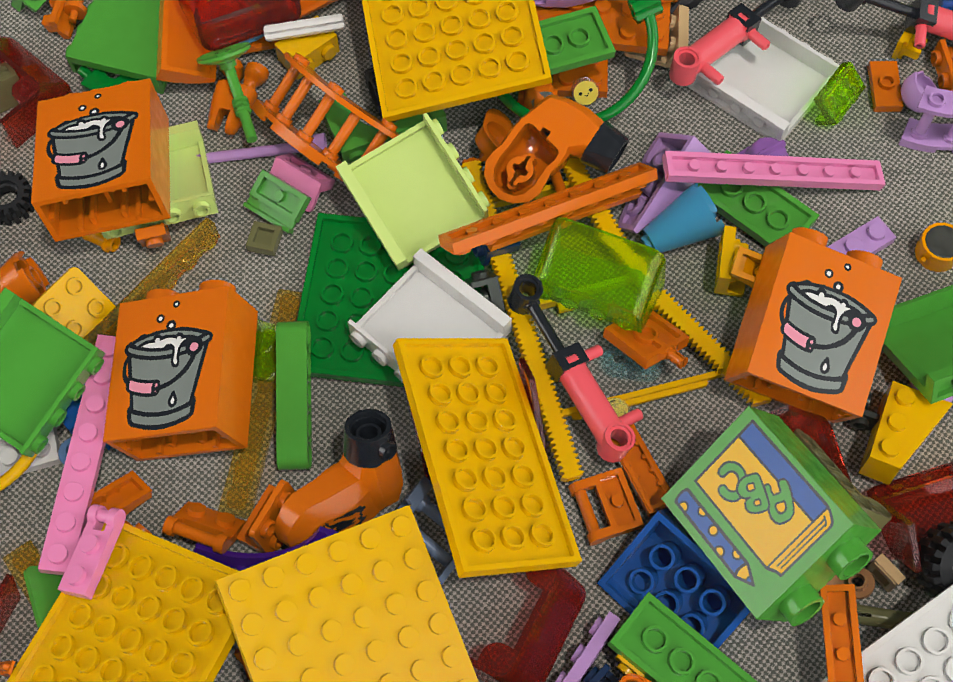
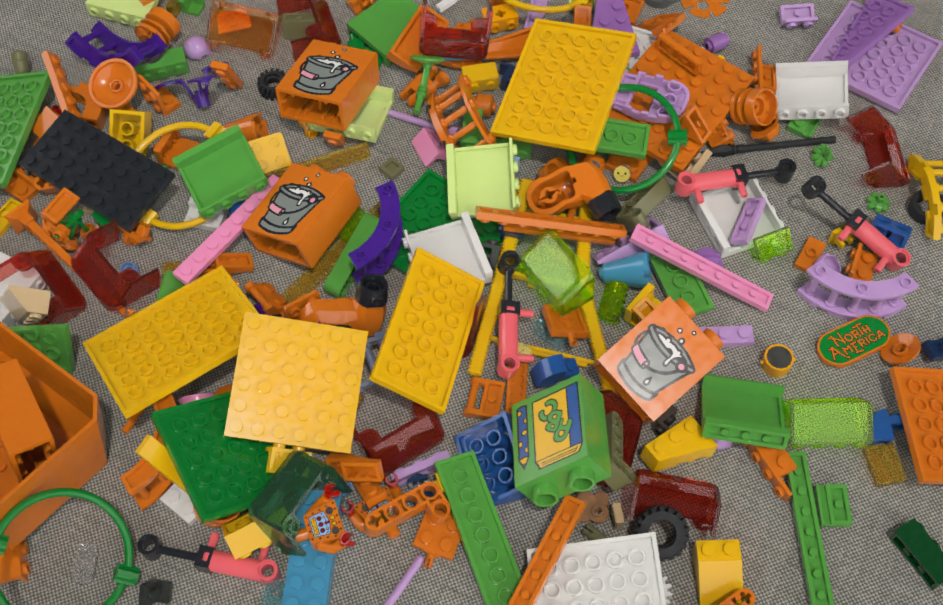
camera: 30 degrees right, 5 degrees down
bright pink plate [58,504,126,600] -> none
bright green plate [243,169,312,234] -> none
white axle [263,14,345,42] -> none
none -> dark purple fence [348,180,403,286]
none -> orange head [473,93,497,118]
none -> dark blue bracket [500,61,516,92]
none -> blue brick [531,354,580,387]
none -> clear neon green piece [597,281,629,325]
none -> olive beam [615,176,672,233]
none -> lavender plate [729,197,767,245]

